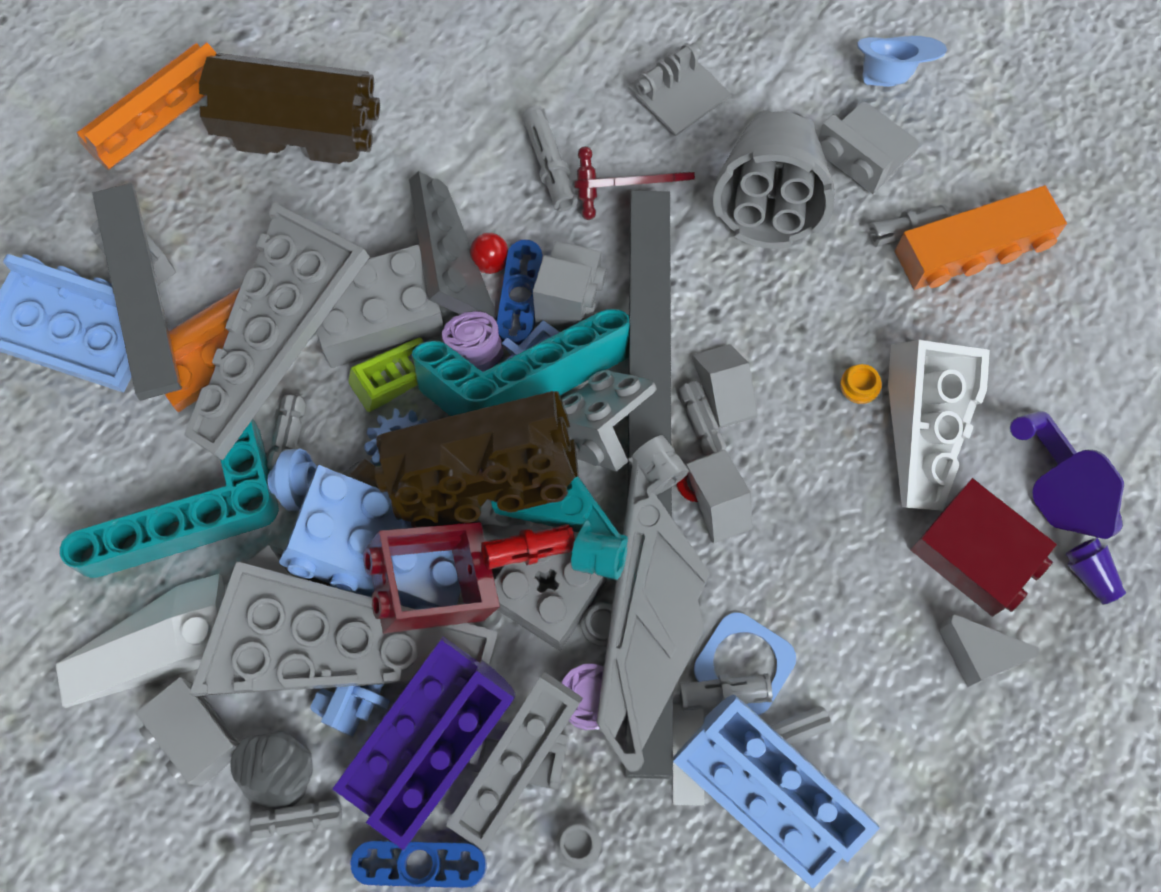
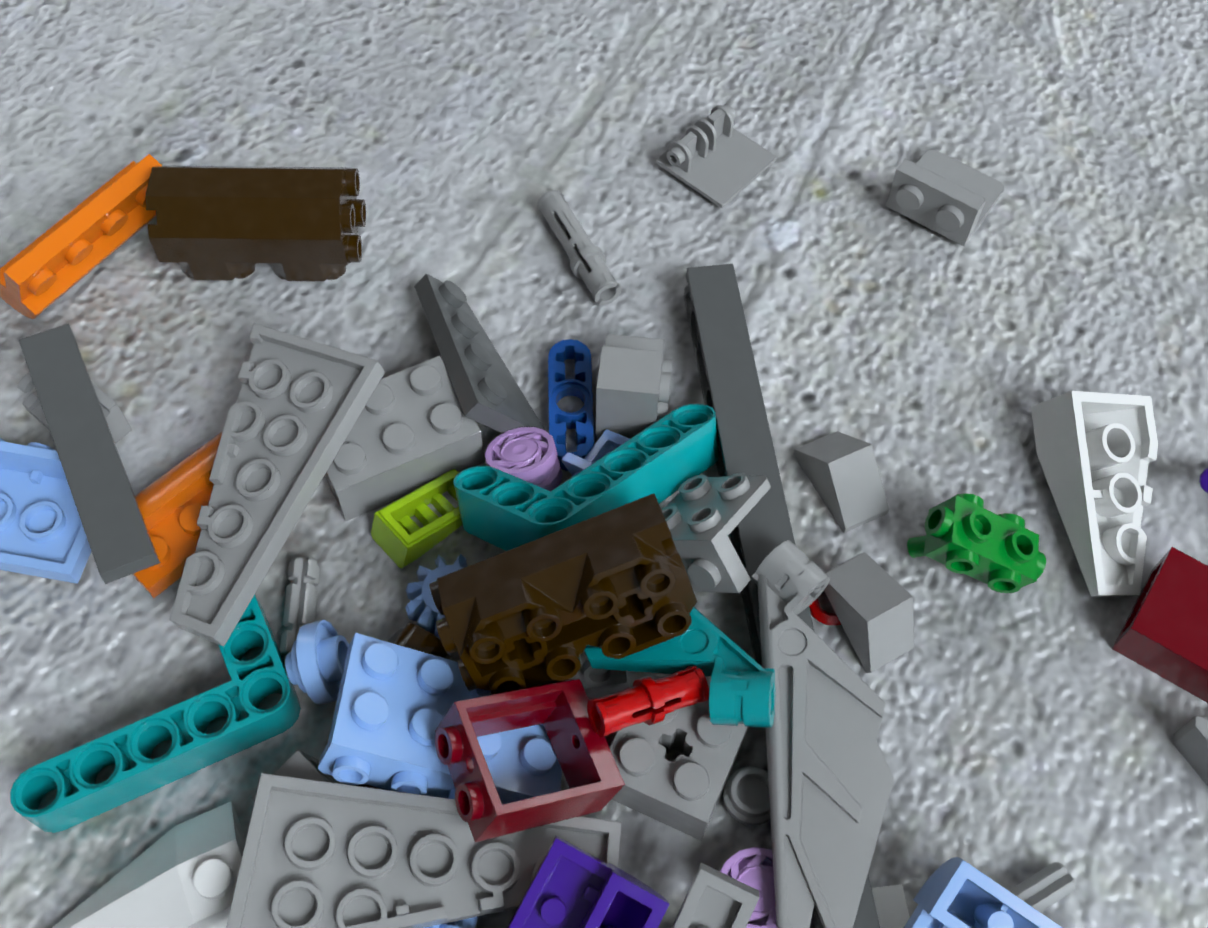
camera: 10 degrees left, 10 degrees down
red piece [470,232,509,274] -> none
dark red piece [574,146,695,220] -> none
light grey axle [679,381,727,456] -> none
light grey pin [679,673,772,712] -> none
light blue piece [694,613,796,715] -> none
light grey cone [713,111,835,249] -> none
light orange plate [840,364,882,404] -> none
light blue piece [857,36,947,87] -> none
light grey pin [869,204,951,247] -> none
orange brick [894,185,1068,290] -> none
none -> green brick [907,493,1046,594]

